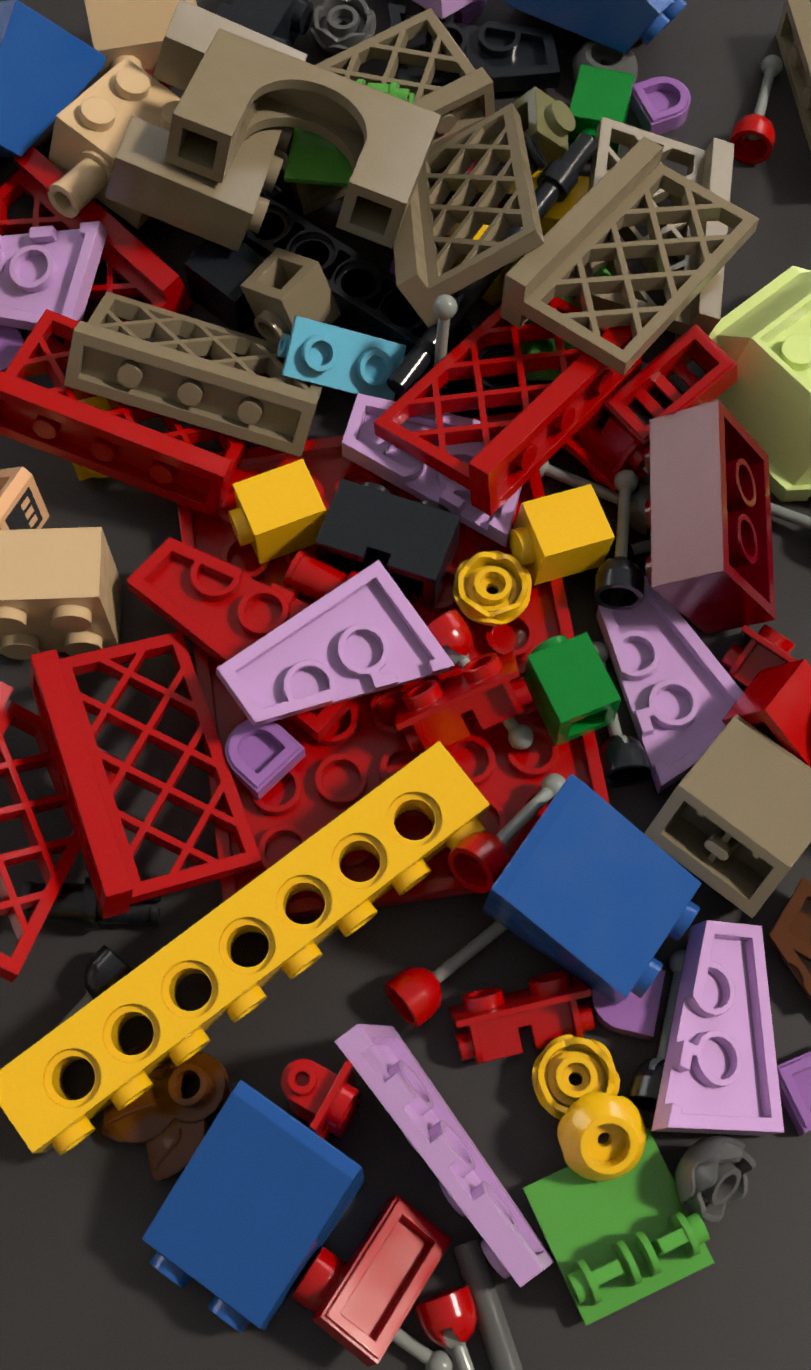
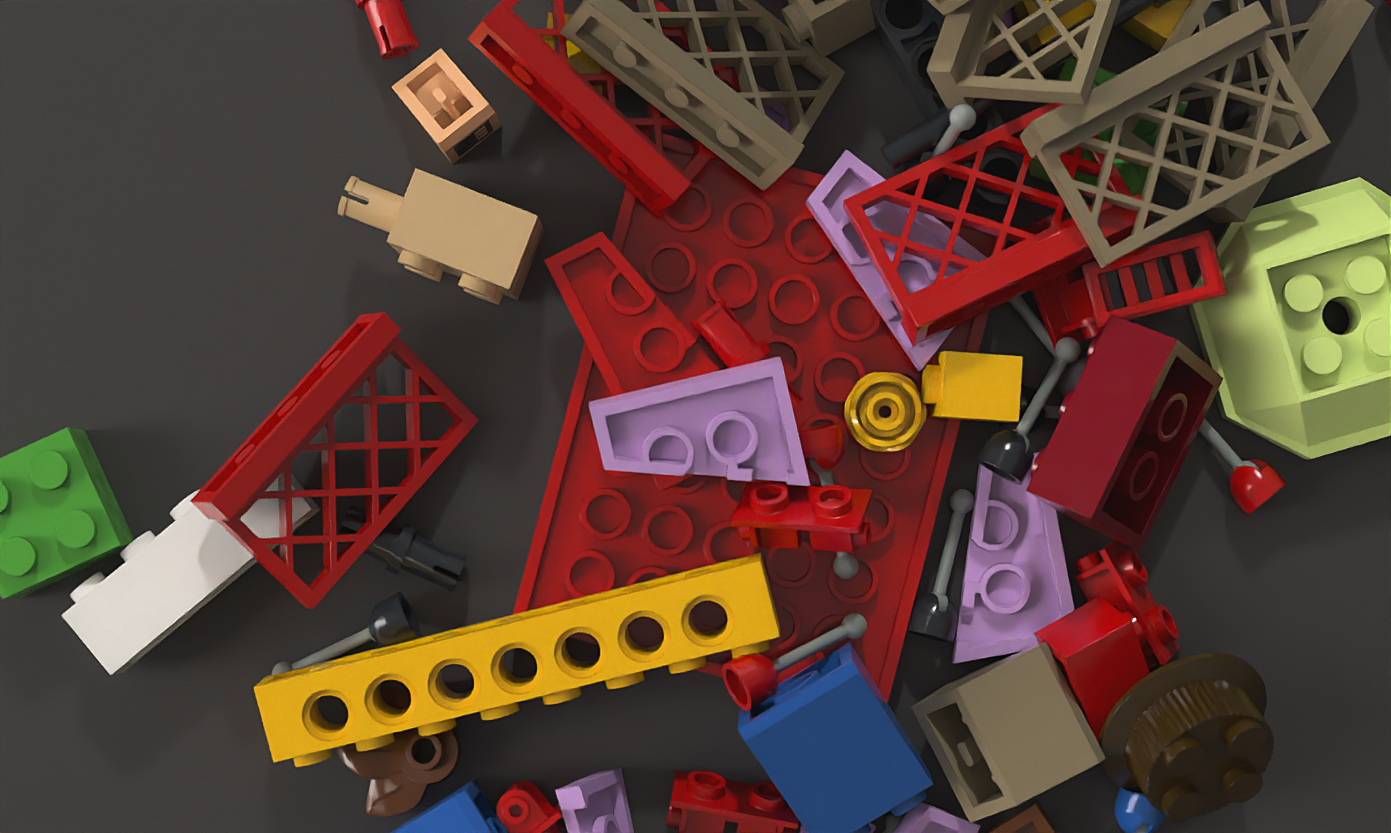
camera: 25 degrees right, 20 degrees up
red fence [30,631,262,919] -> none
medium lavender tile [225,720,306,800] -> none
yellow brick [228,459,327,564] -> none
medium azure hinge [277,316,407,401] -> none
black brick [315,478,461,608] -> none
red hinge [383,921,507,1028] -> none
green brick [524,632,621,747] -> none

